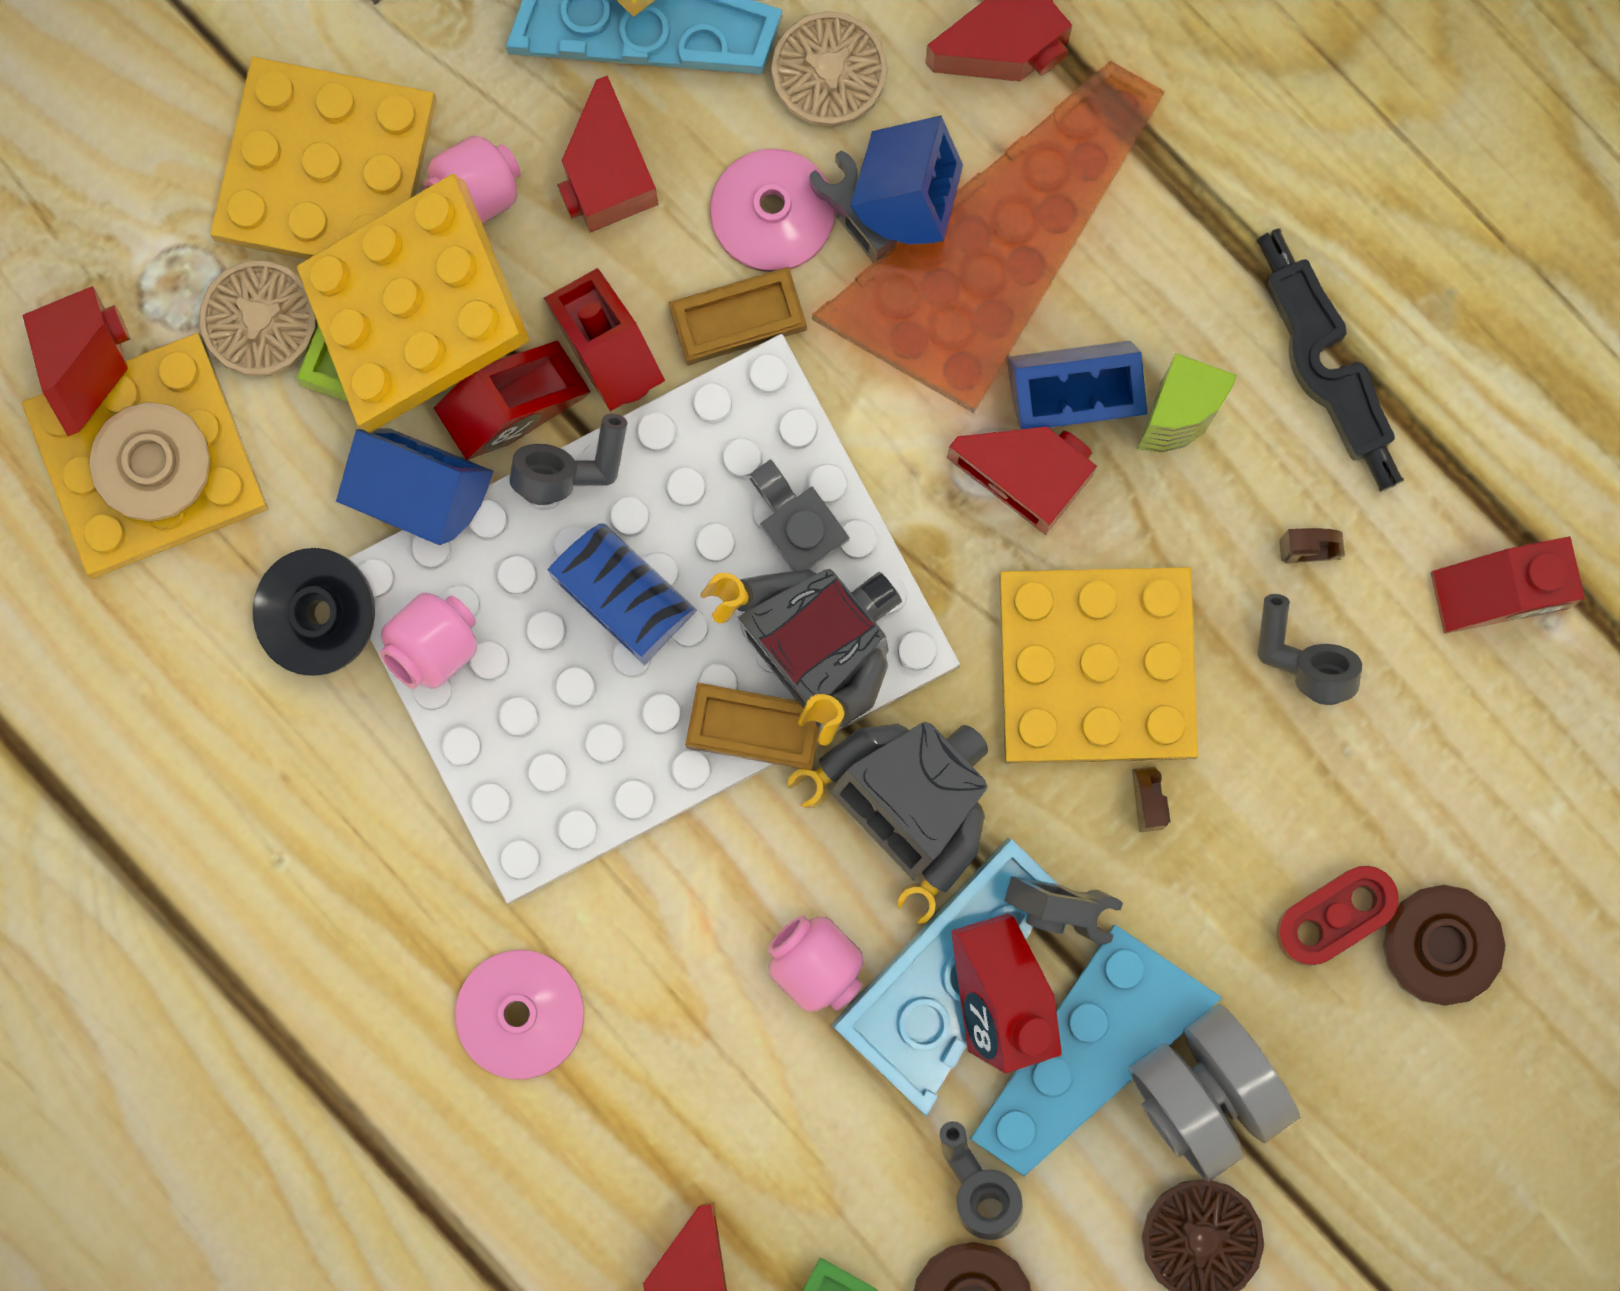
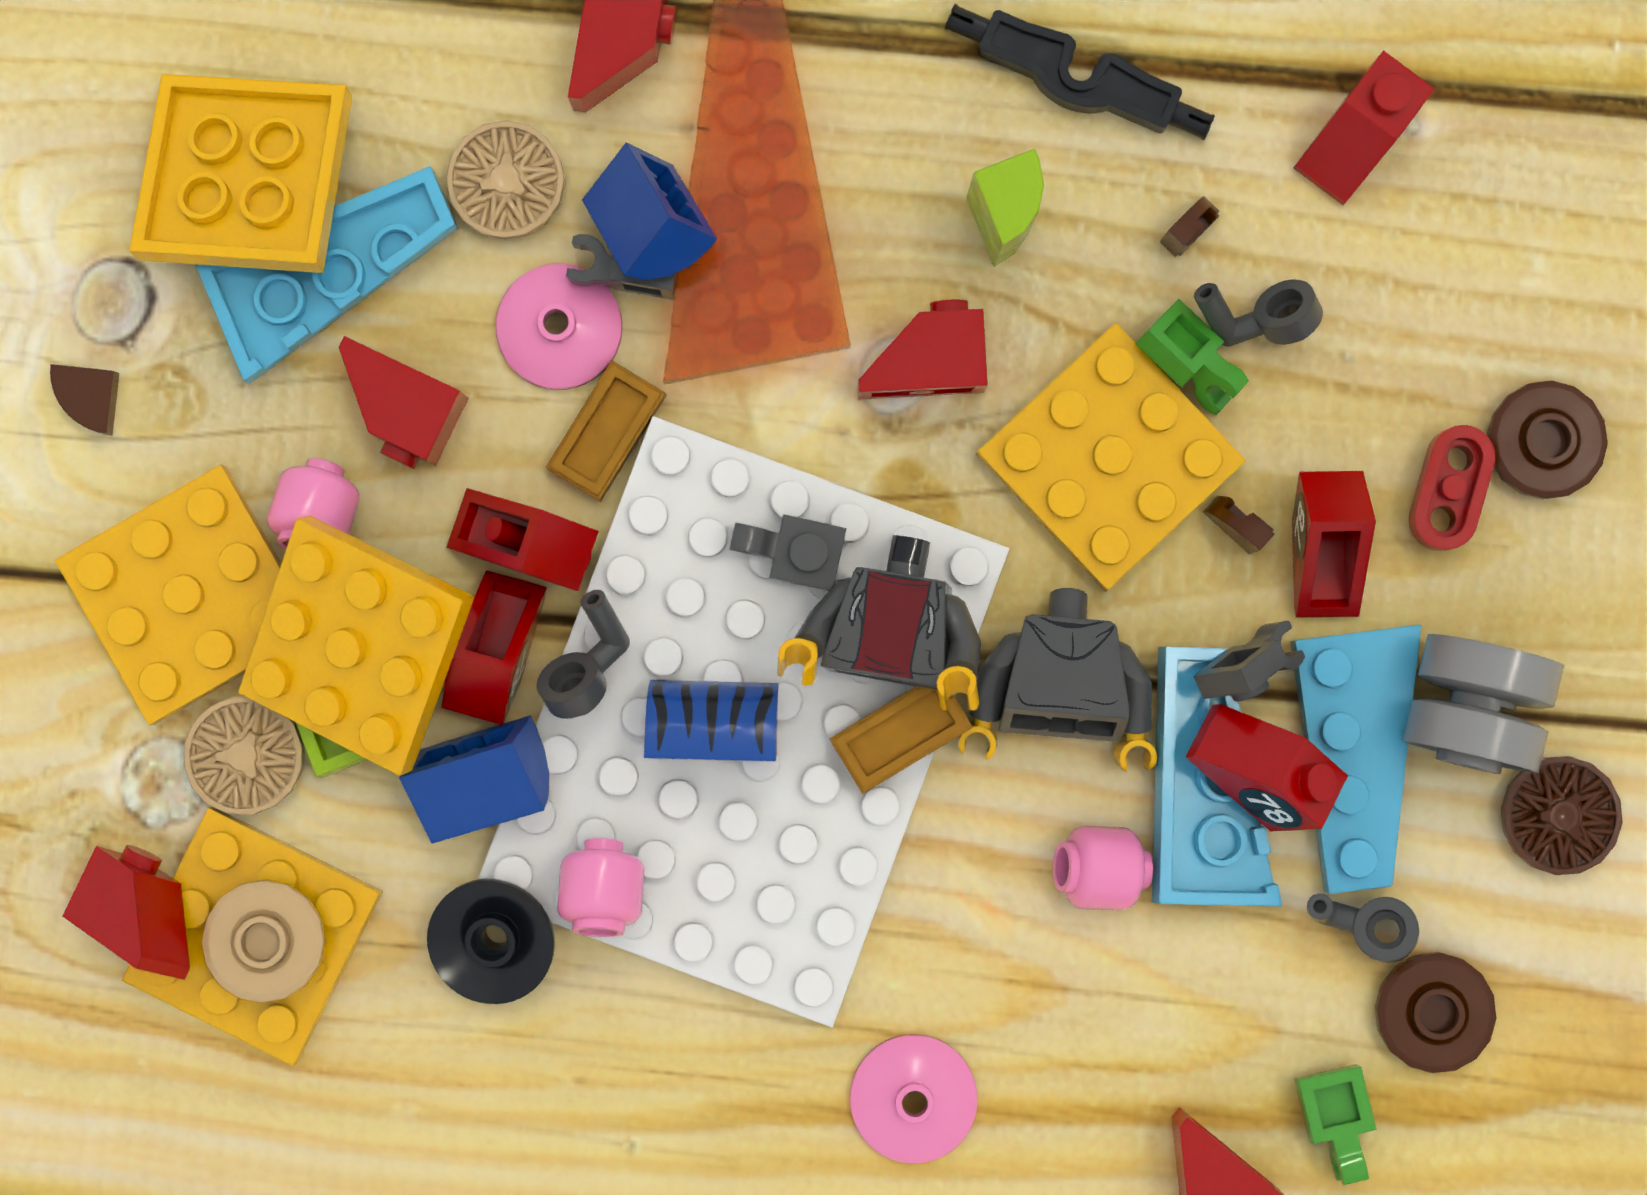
camera: 45 degrees left, 5 degrees up
blue brick [1007,340,1148,429] -> none
none -> bright green plate [1135,299,1249,415]
none -> red slope [1292,471,1376,618]

